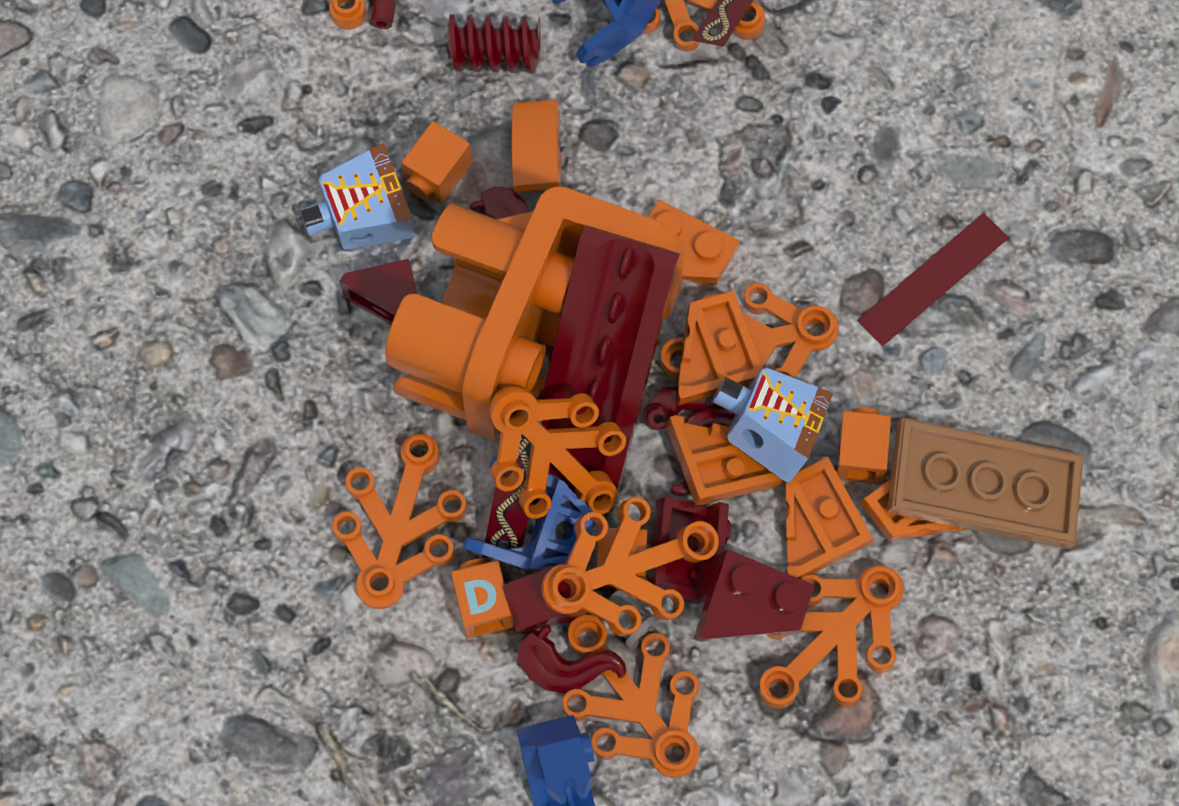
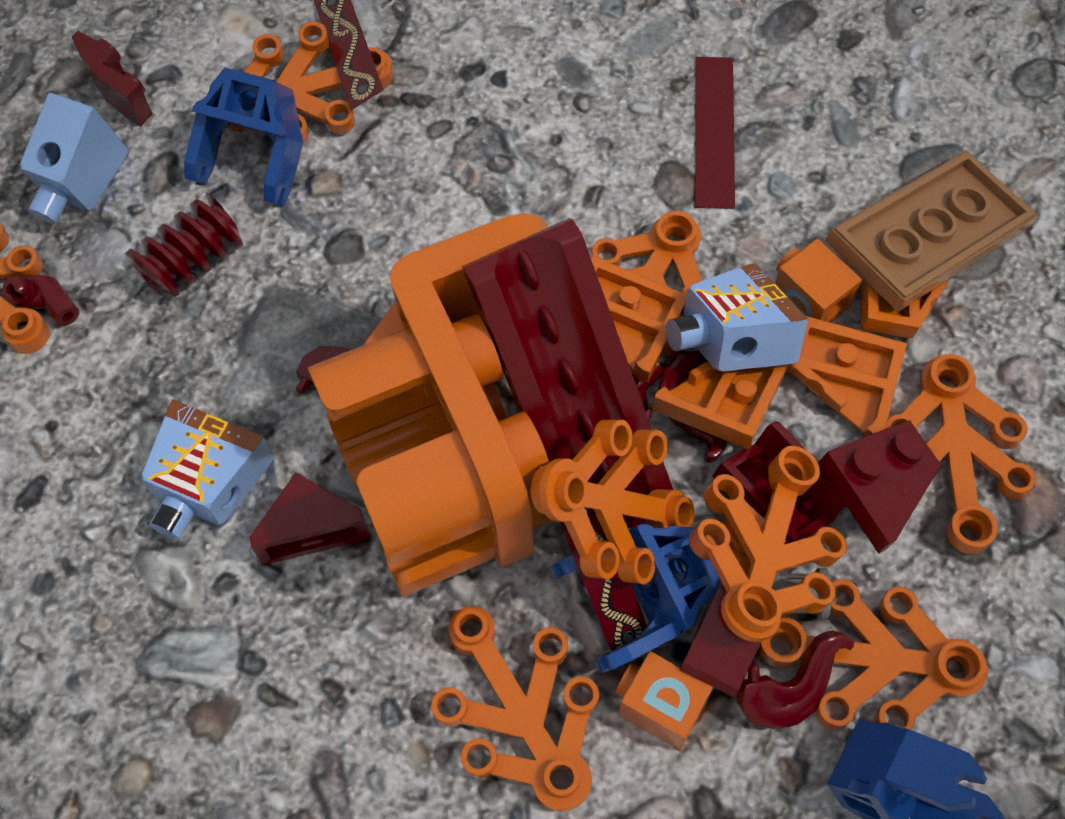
camera: 45 degrees left, 5 degrees down
orange brick [401,121,473,204] -> none
orange slope [512,99,562,192] -> none

